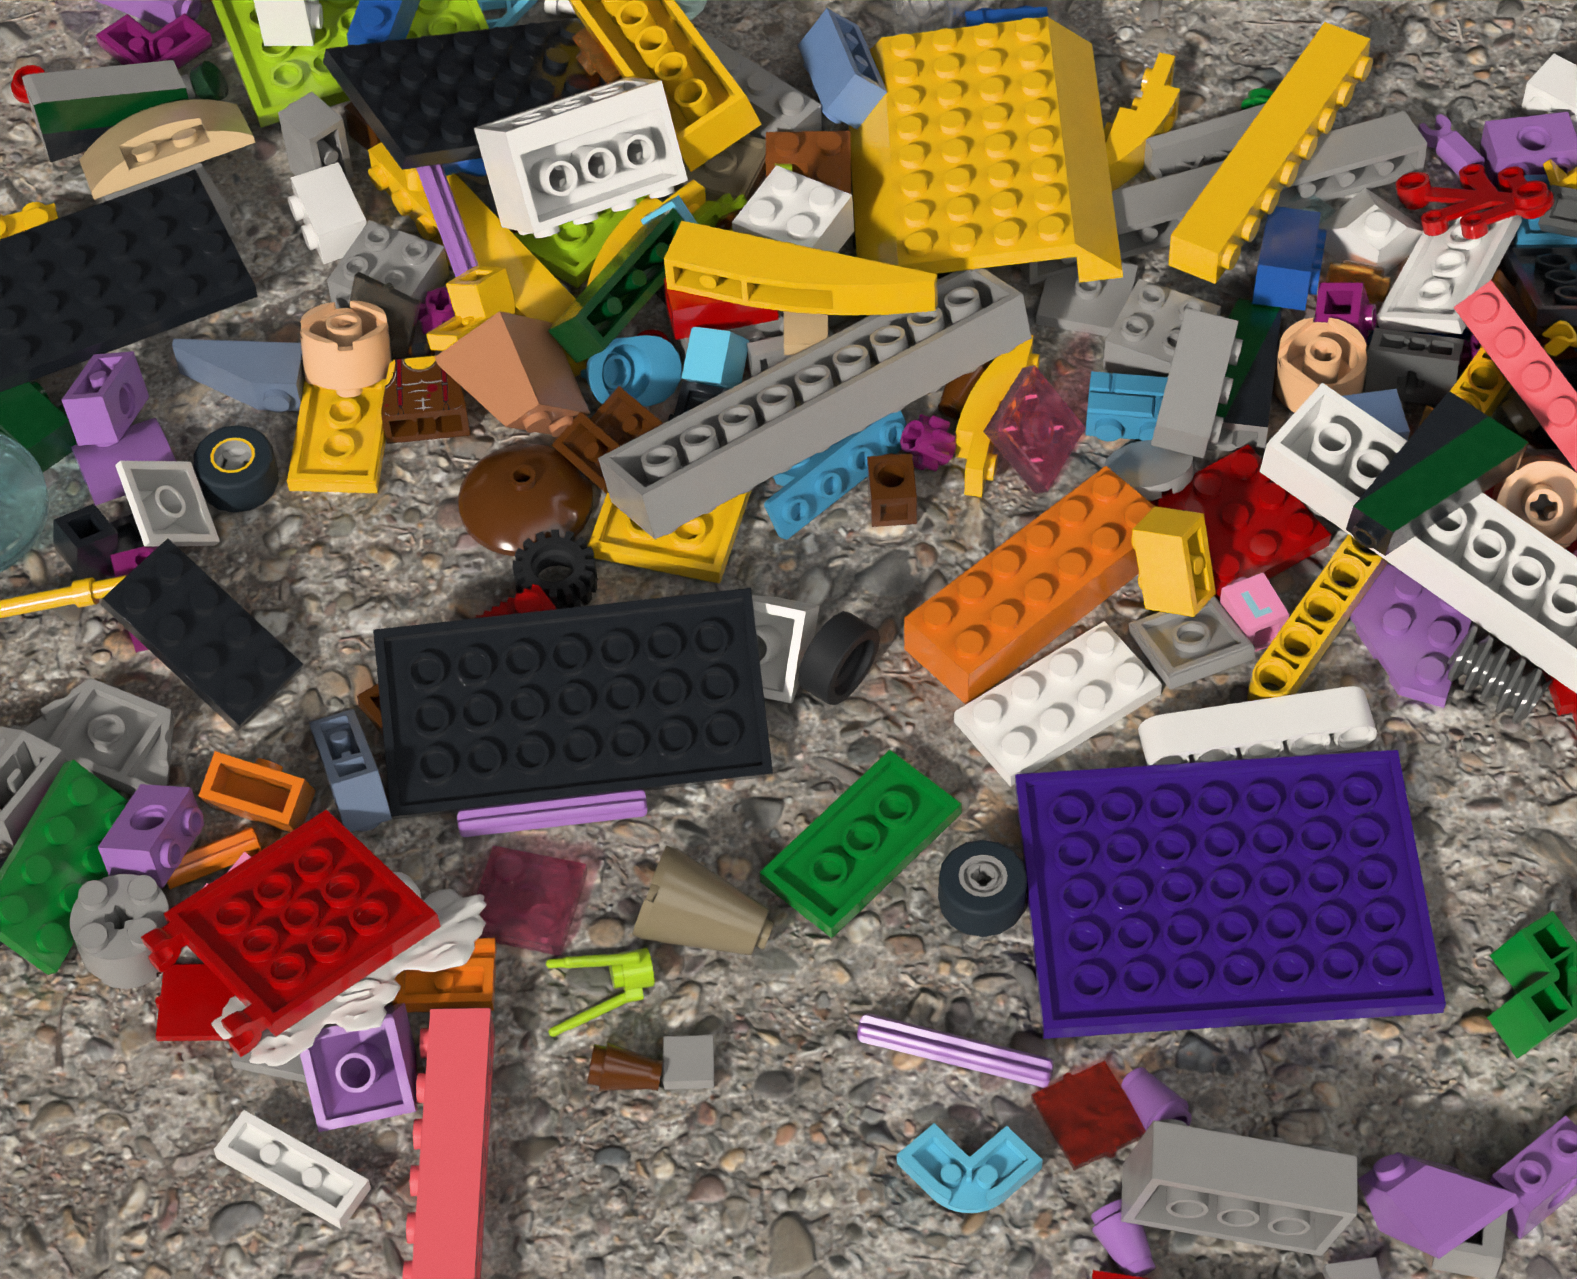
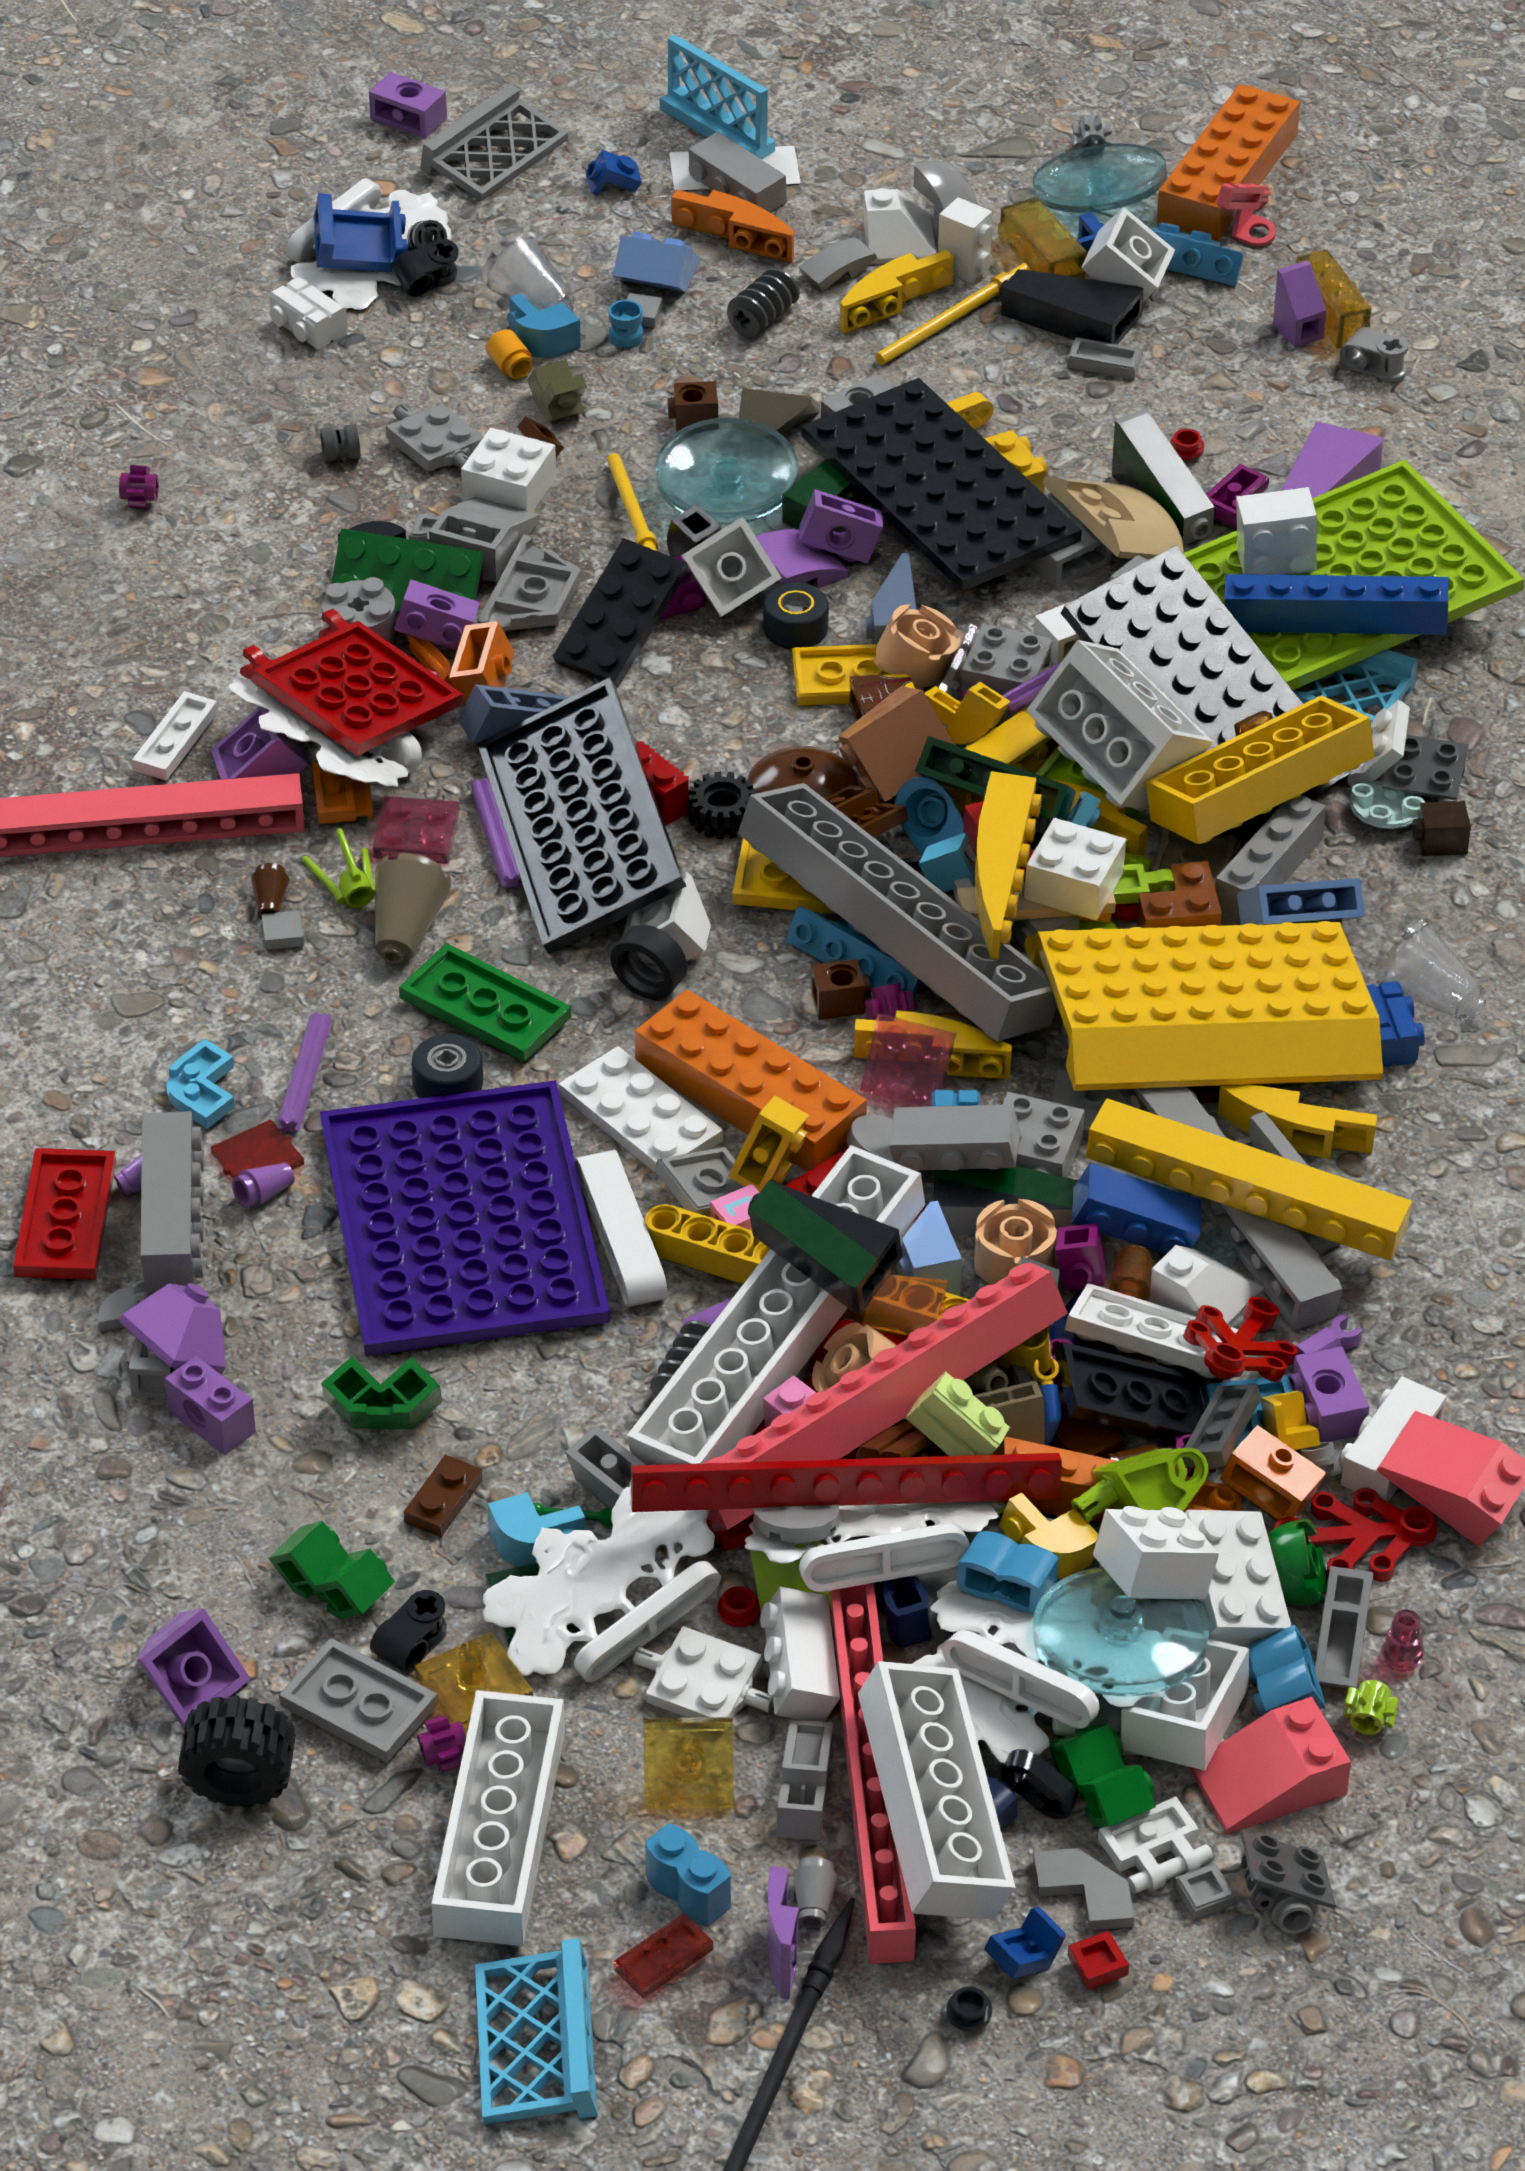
camera: 80 degrees right, 10 degrees down
clear green tile [190,61,229,101] -> none

